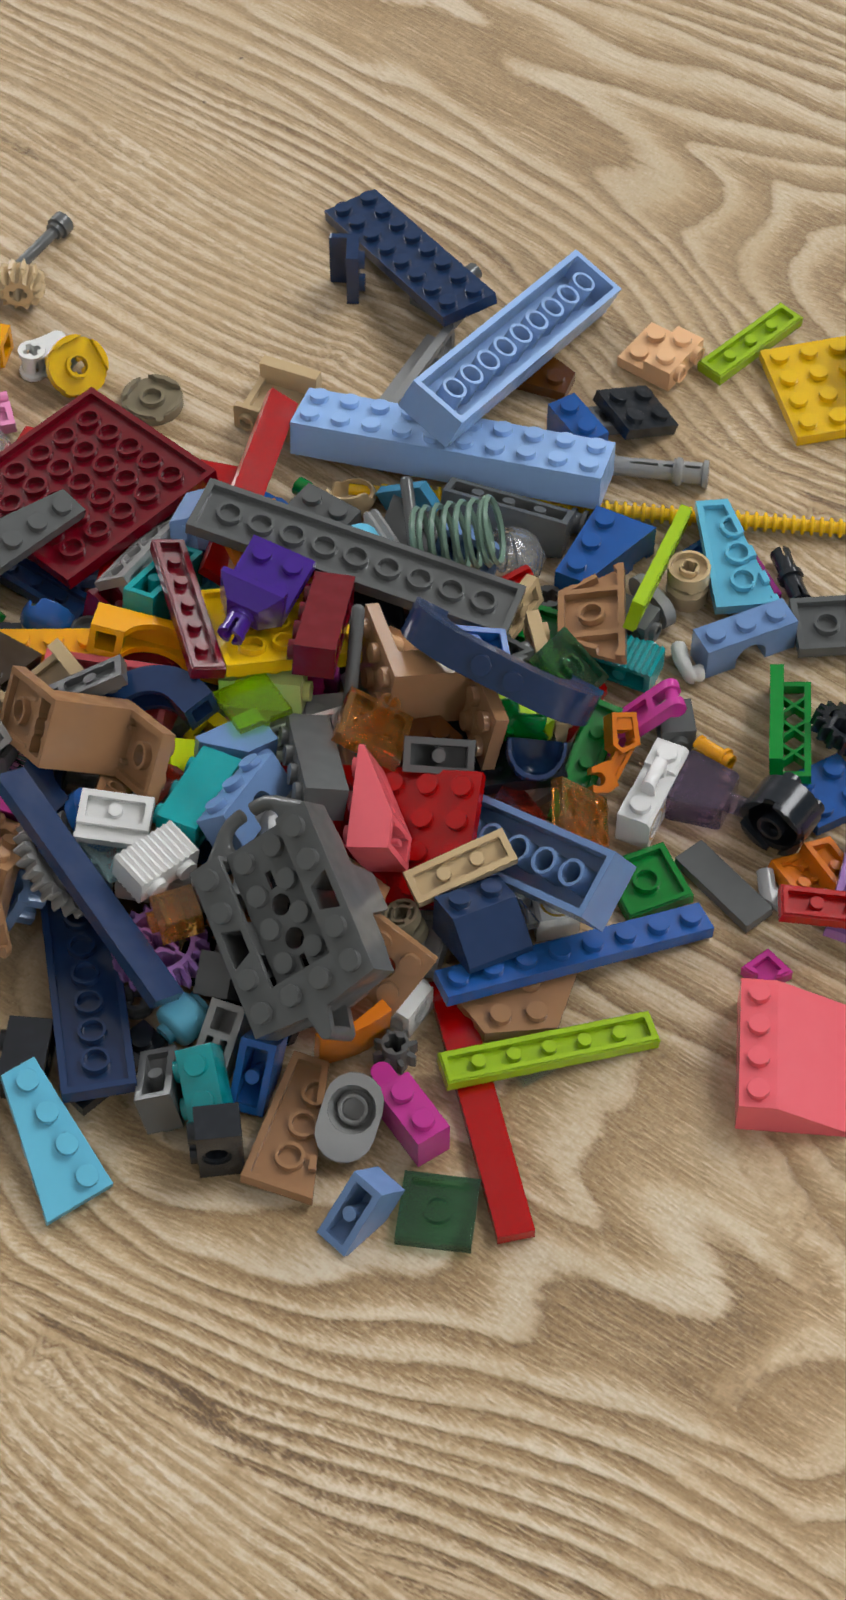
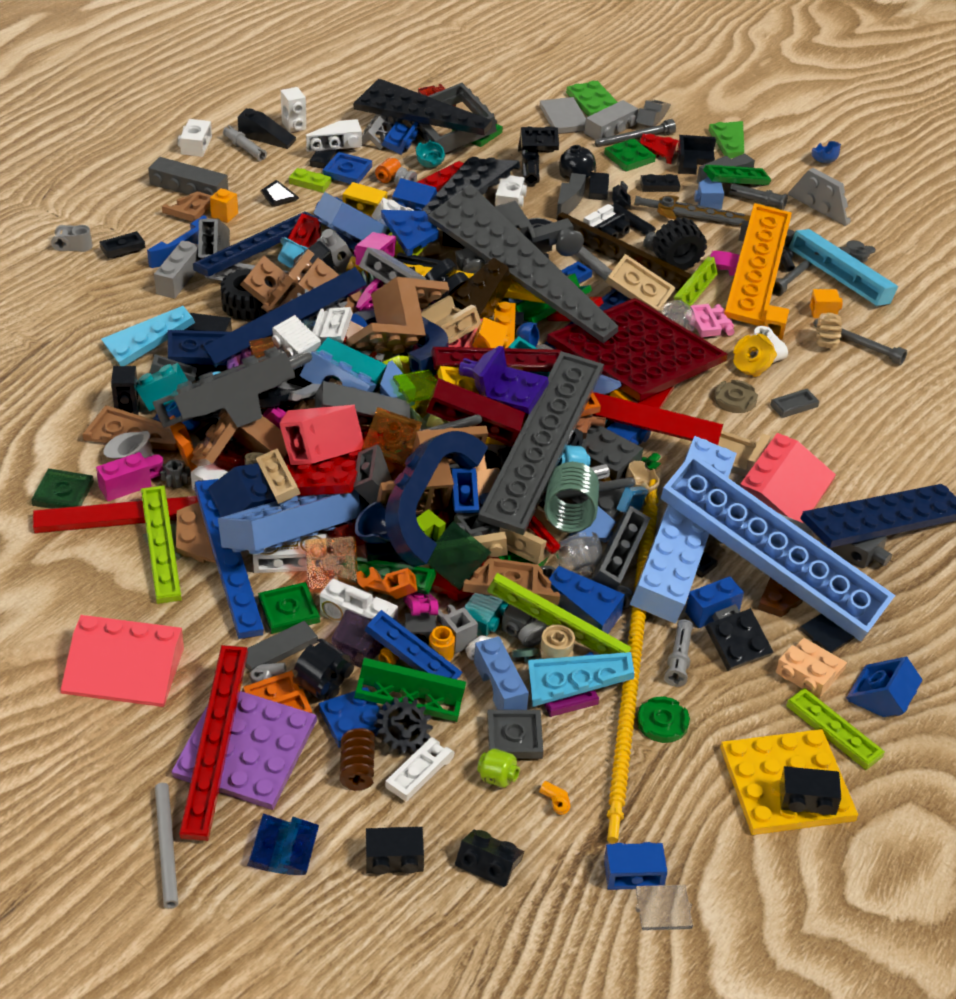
camera: 90 degrees right, 10 degrees down
dark grey plate [49,654,128,696] -> none
medium blue slope [317,1166,405,1256] -> none
dark blue bracket [329,233,366,304] -> none
dark pink tile [740,949,793,983] -> none
black pin [770,546,811,598] -> none
none -> blue plate [364,610,463,680]
none -> light orange brick [429,626,455,662]
none -> light grey brick [436,604,478,653]
none -> sand green piece [512,648,539,663]
none -> green tile [637,696,690,743]
none -> coral slope [740,433,836,524]
none -> dark grey tile [770,389,819,418]
none -> black piece [800,614,855,653]
none -> blue slope [846,656,923,717]

